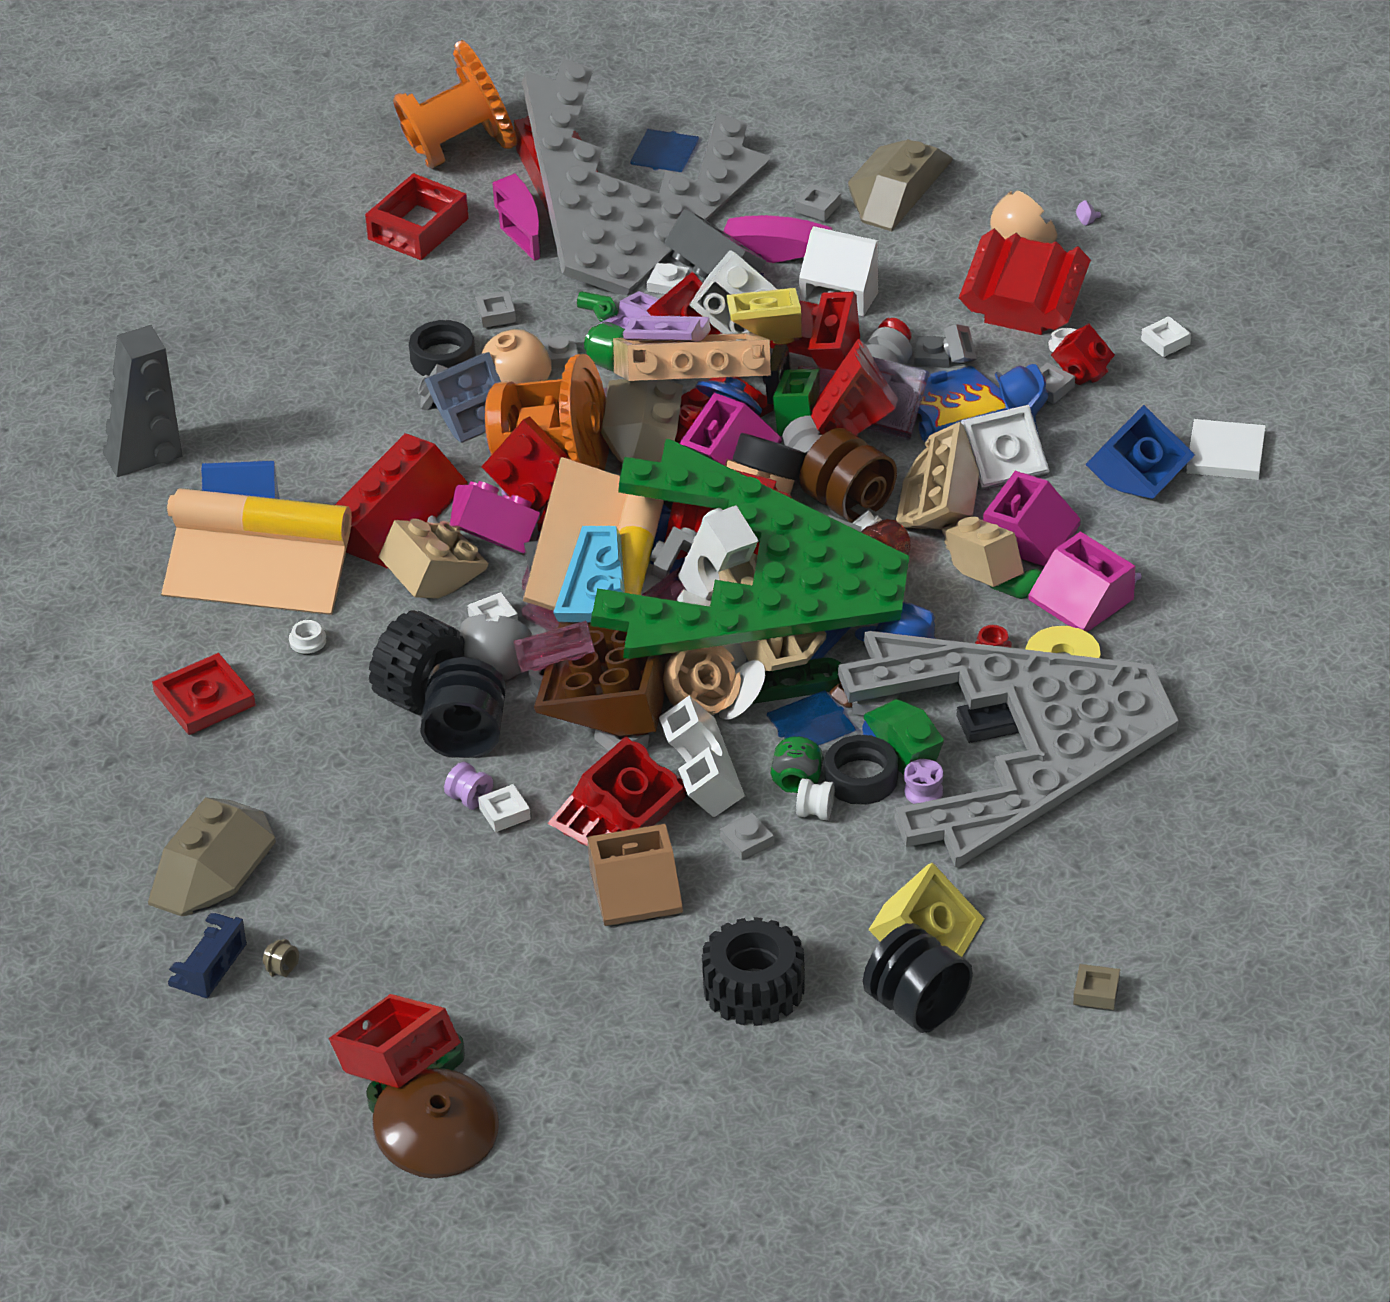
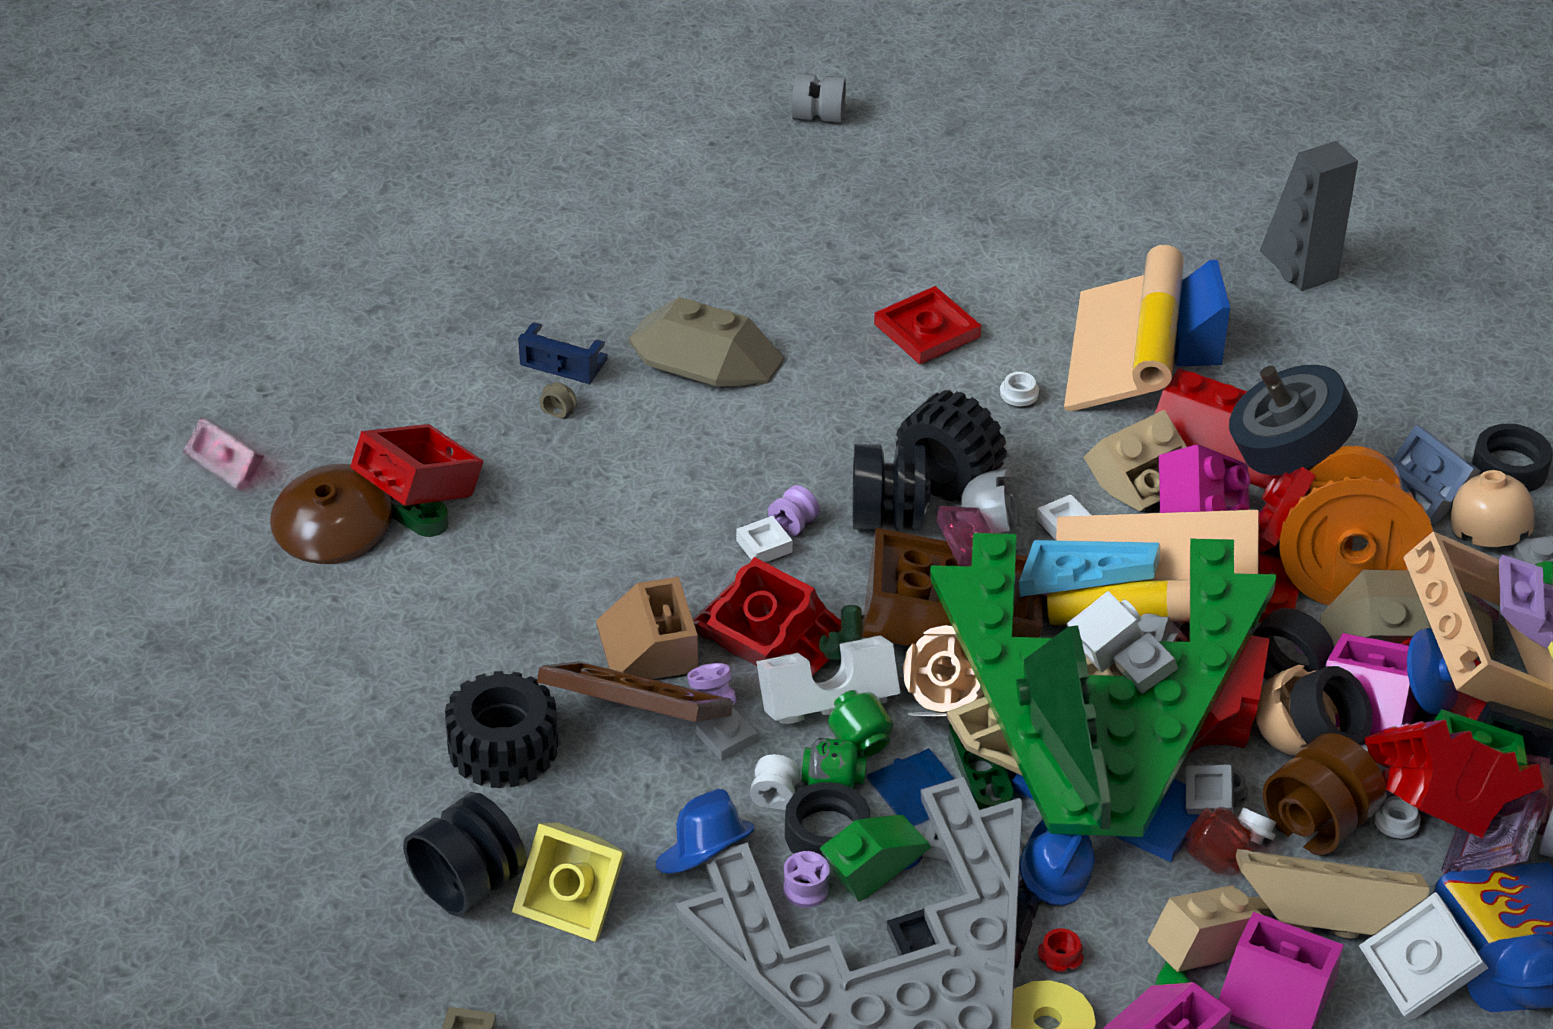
camera: 85 degrees right, 0 degrees up
none -> clear pink plate [183,417,264,490]
none -> reddish brown tile [537,661,734,722]
none -> blue piece [656,788,754,873]
none -> lavender wheel [687,663,736,705]
none -> clear green arm [819,605,863,660]
none -> green head [828,690,893,758]
none -> dark green wedge [1016,625,1111,830]
none -> light grey plate [1113,632,1178,694]
none -> black wheel [1229,365,1358,475]

